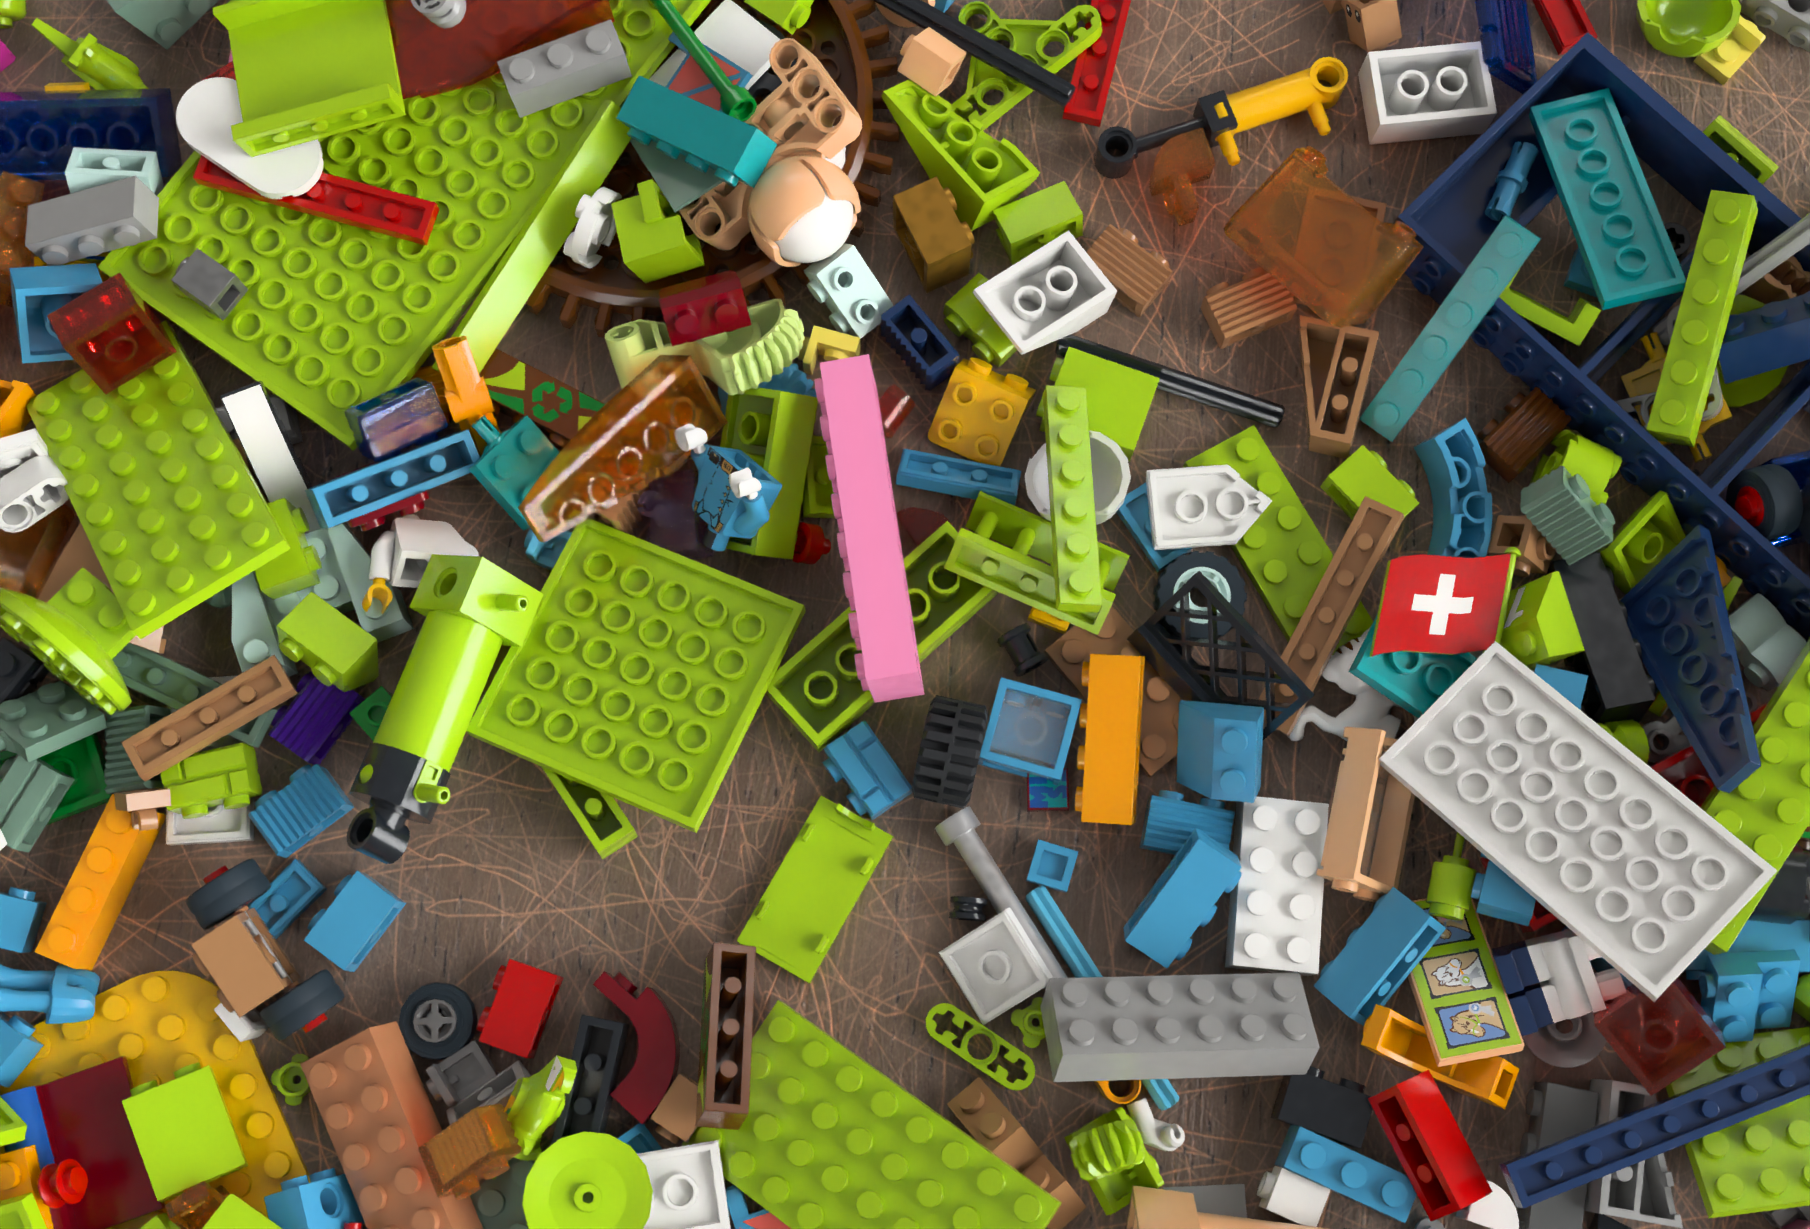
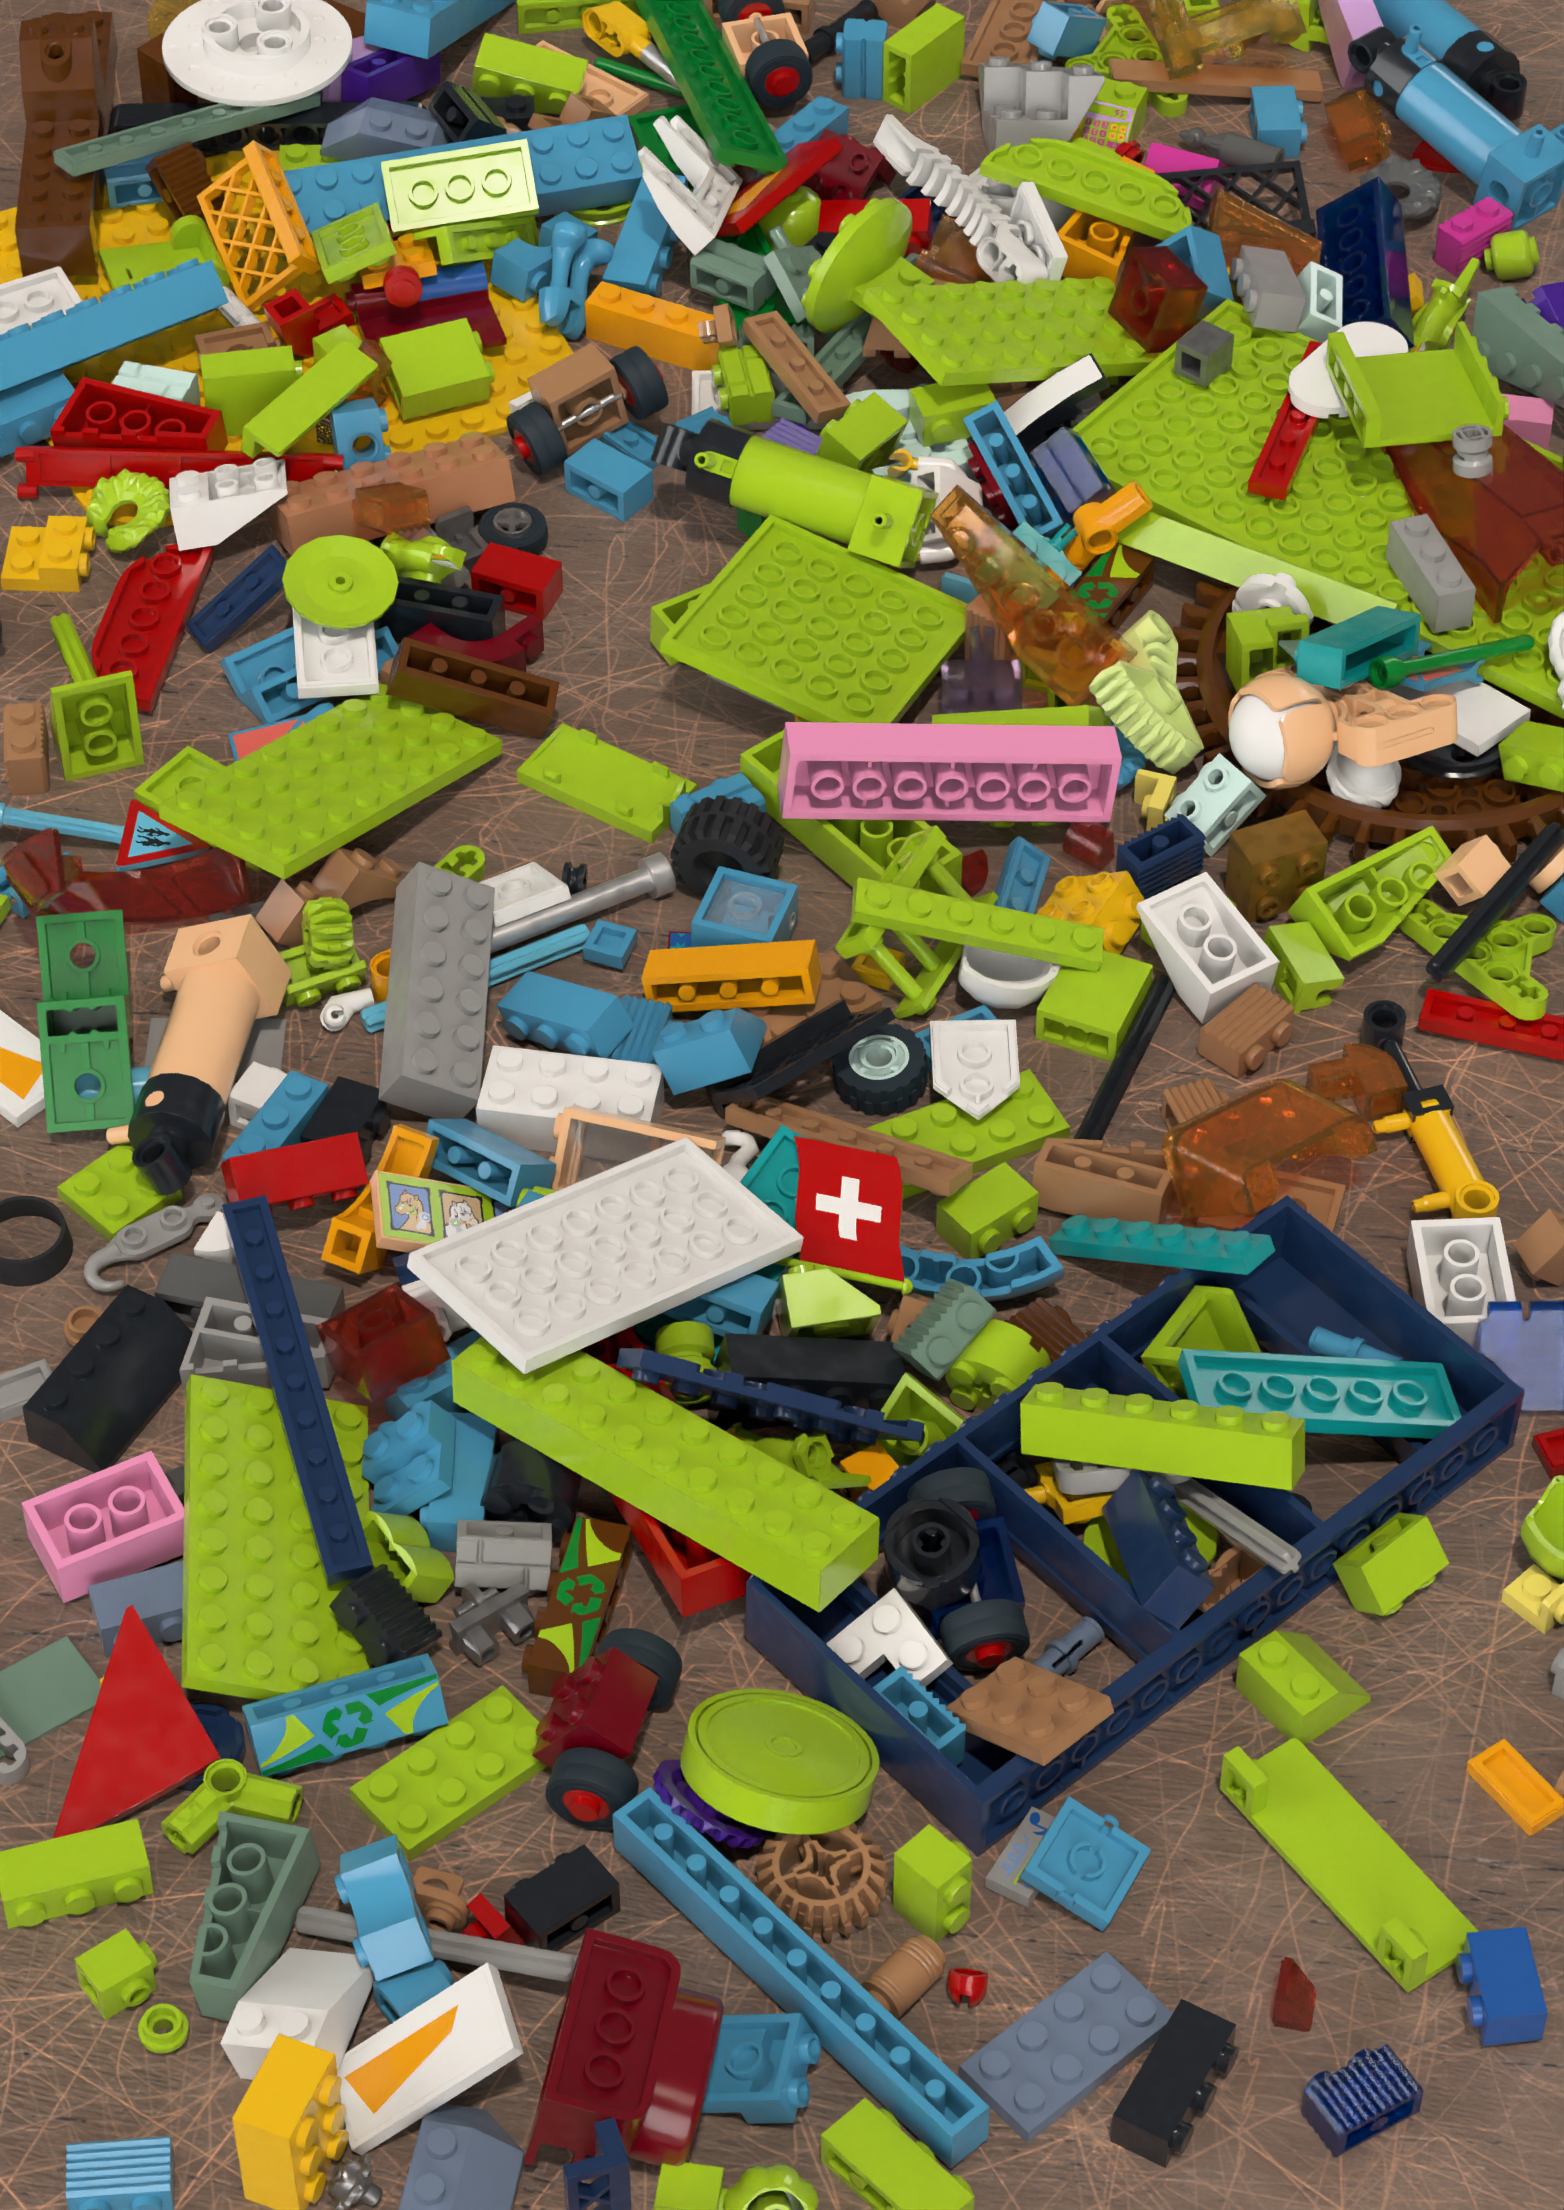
camera: 95 degrees right, 30 degrees down
dark red bracket [659,270,752,346] -> none
dark azure torso [674,423,783,551] -> none
black bush [997,623,1048,677] -> none

